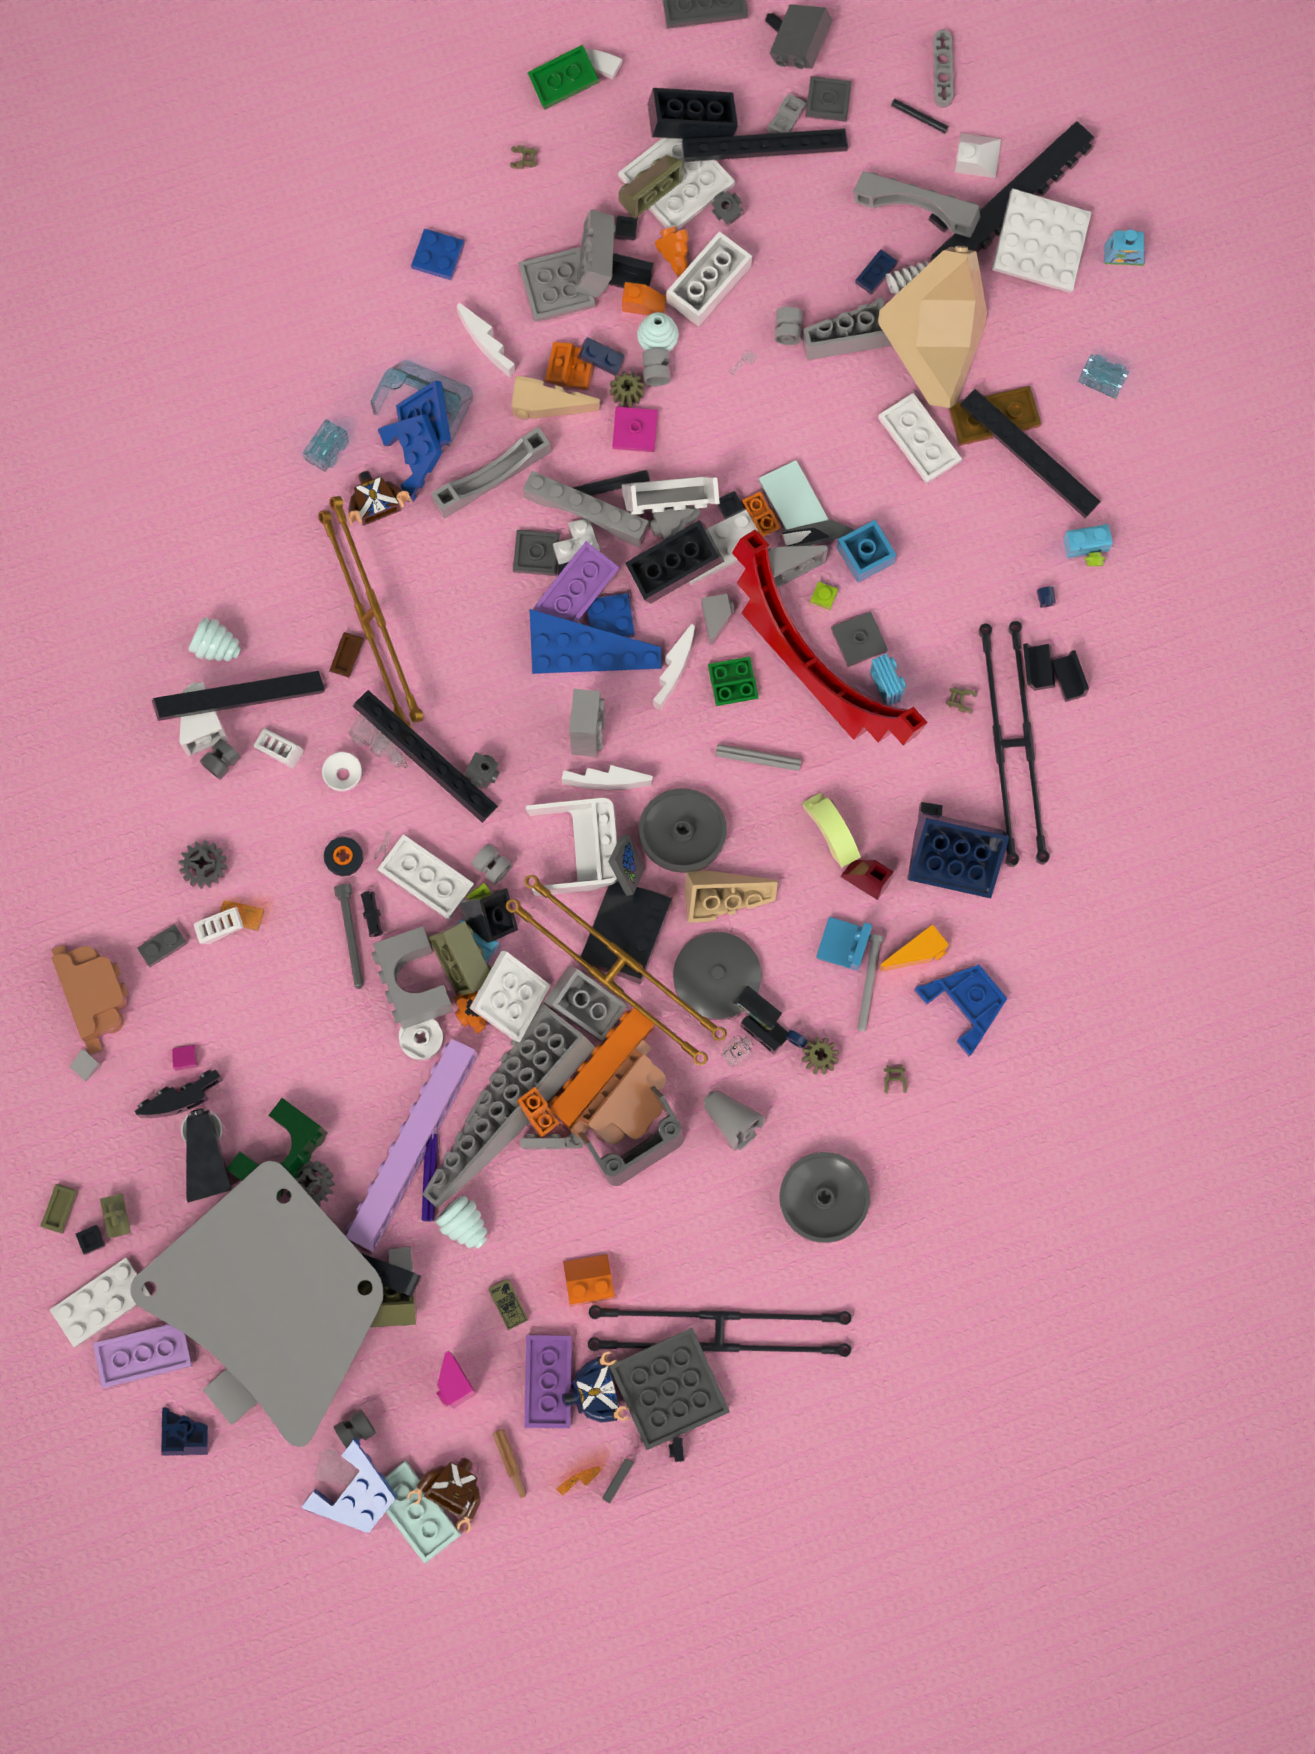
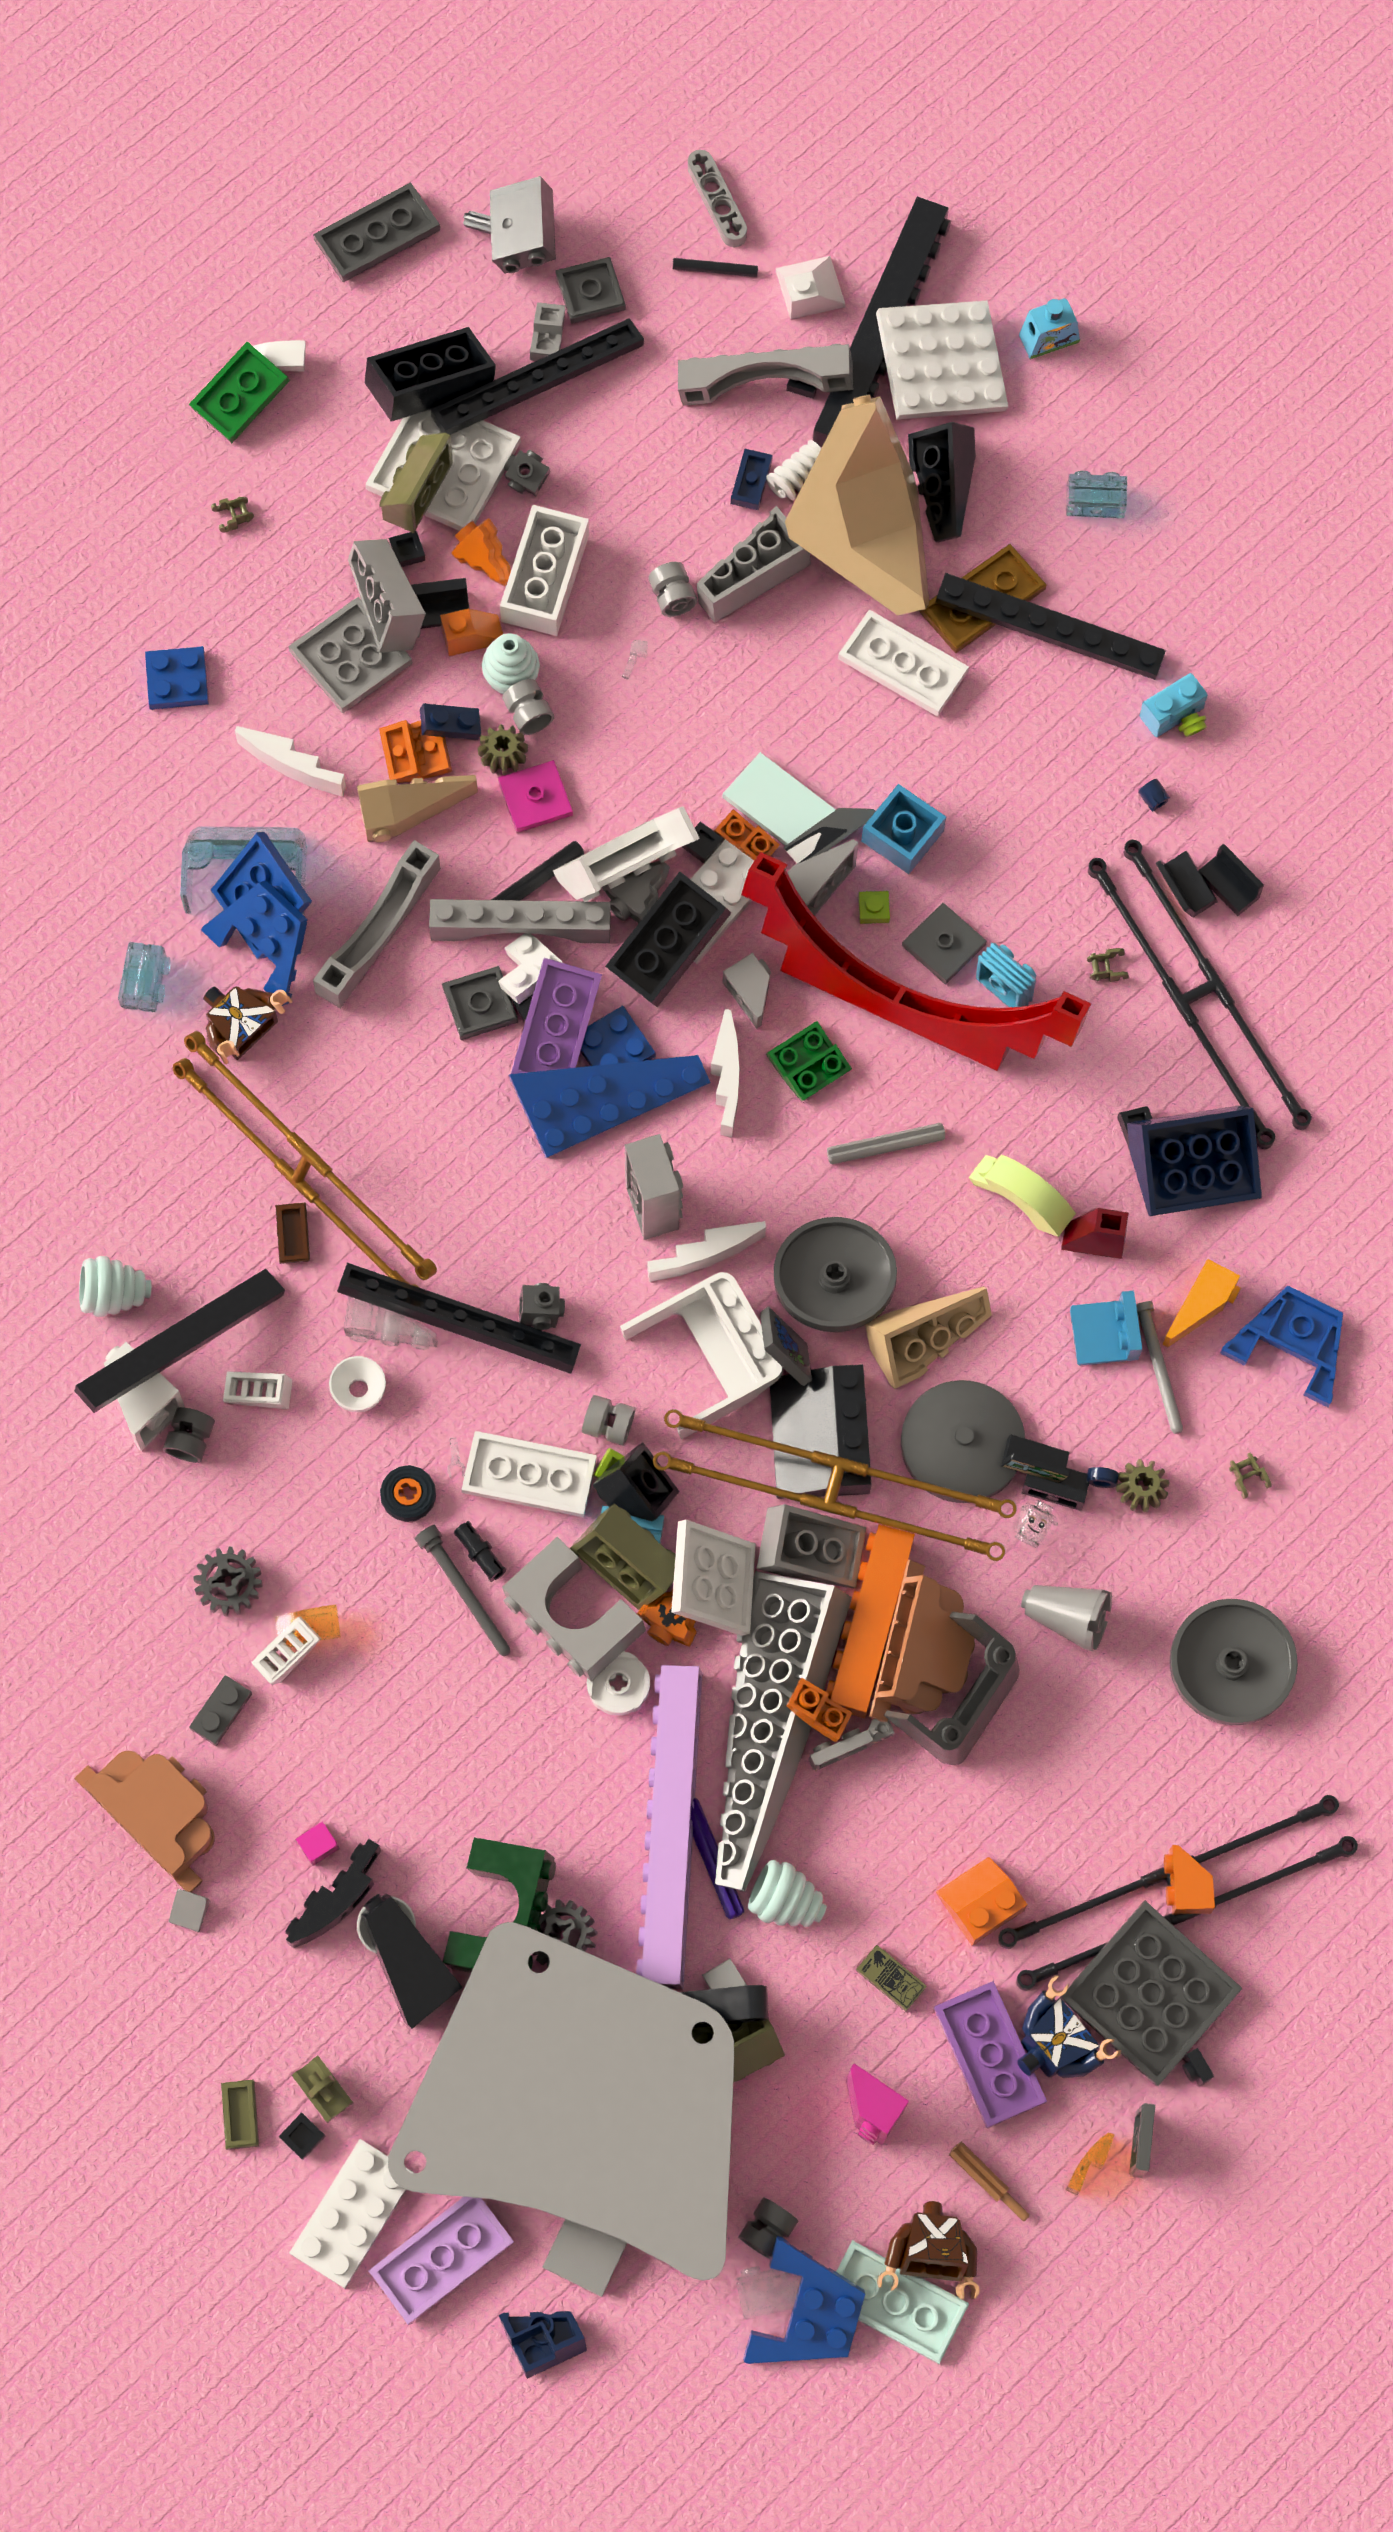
camera: 25 degrees left, 5 degrees down
none -> black wedge [908,422,976,542]
none -> orange slope [1164,1845,1215,1915]

